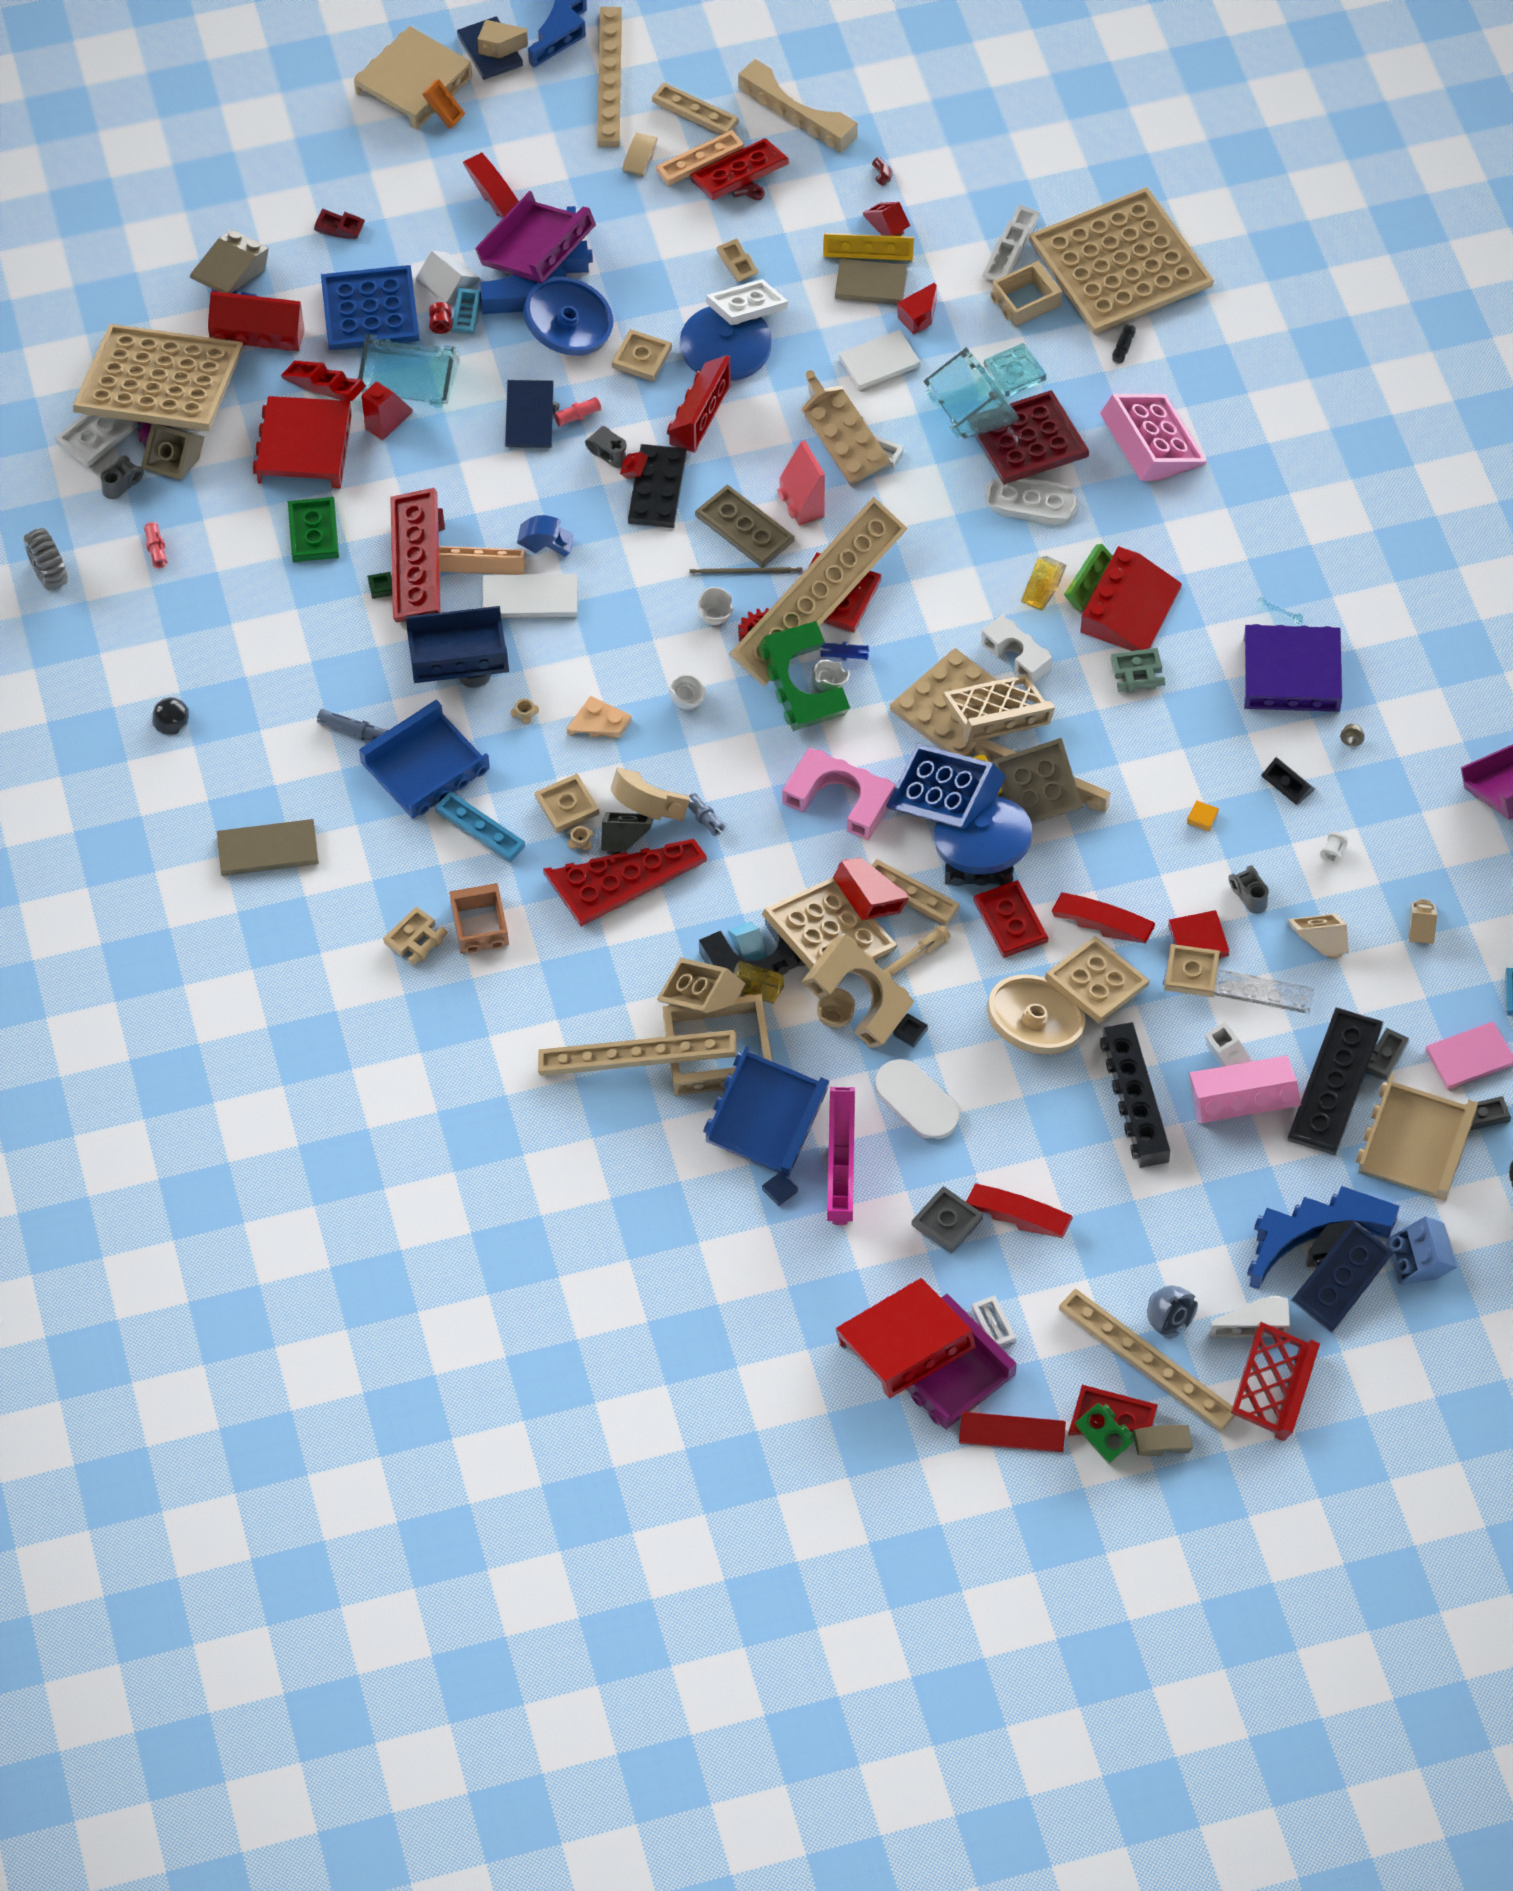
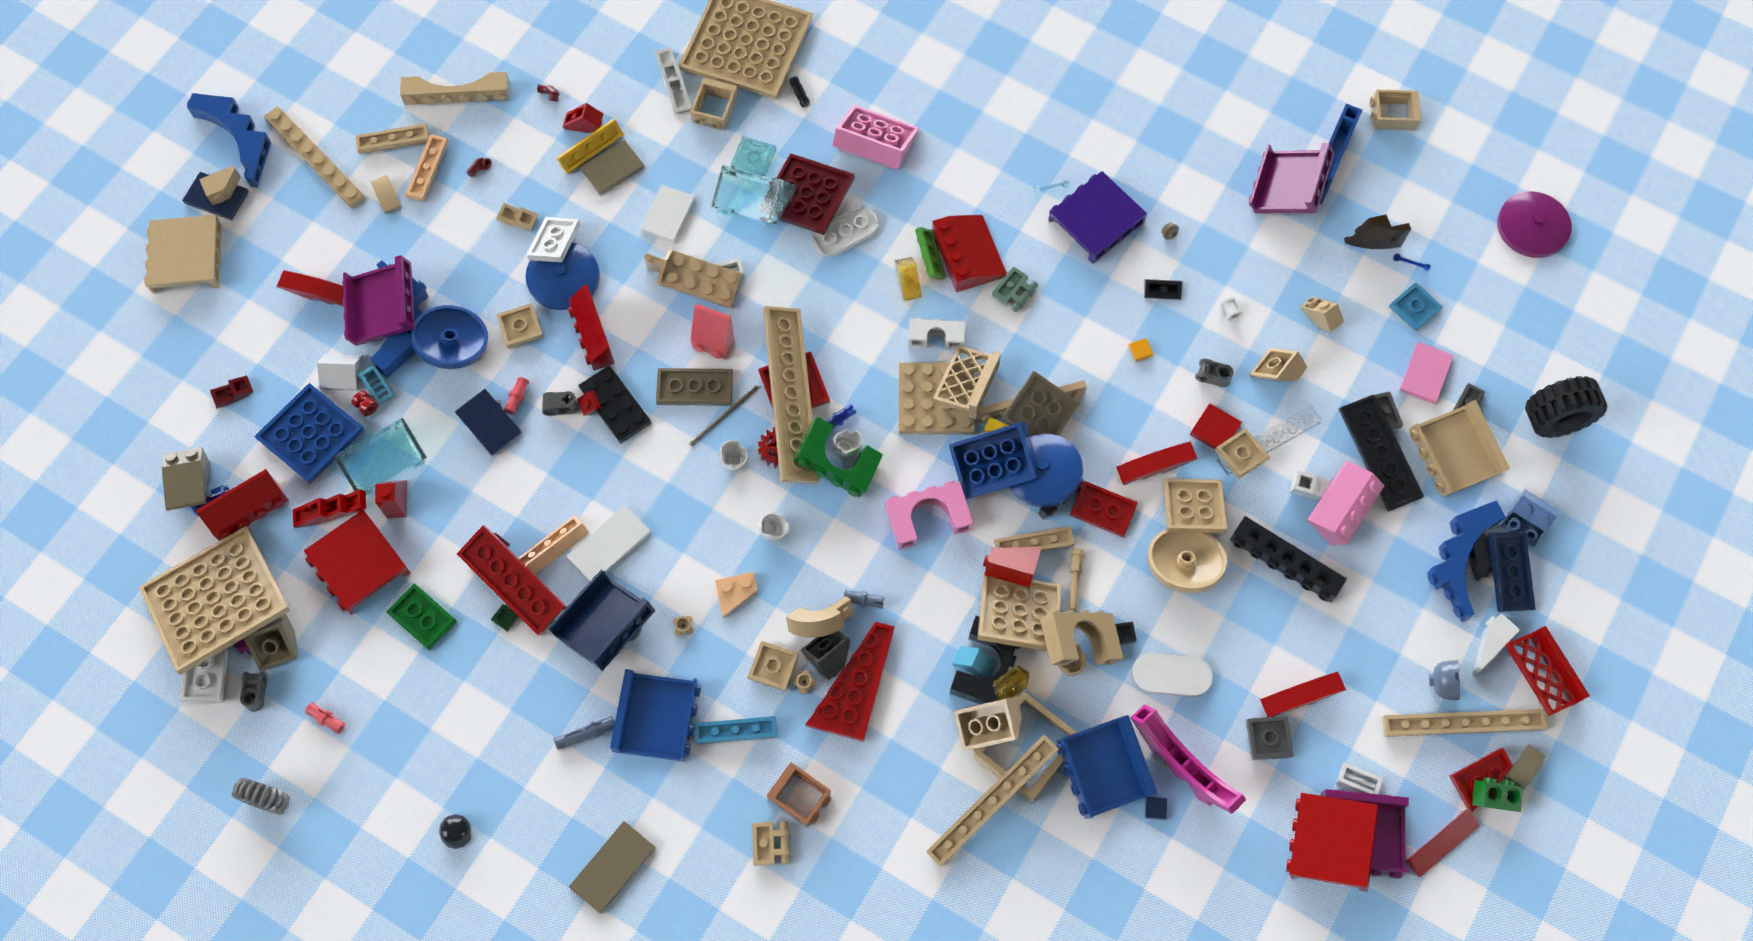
camera: 45 degrees left, 10 degrees up
orange plate [422,79,466,129] -> none
blue brick [517,515,574,557] -> none
red tile [690,138,789,200] -> none
red slope [897,283,937,335] -> none

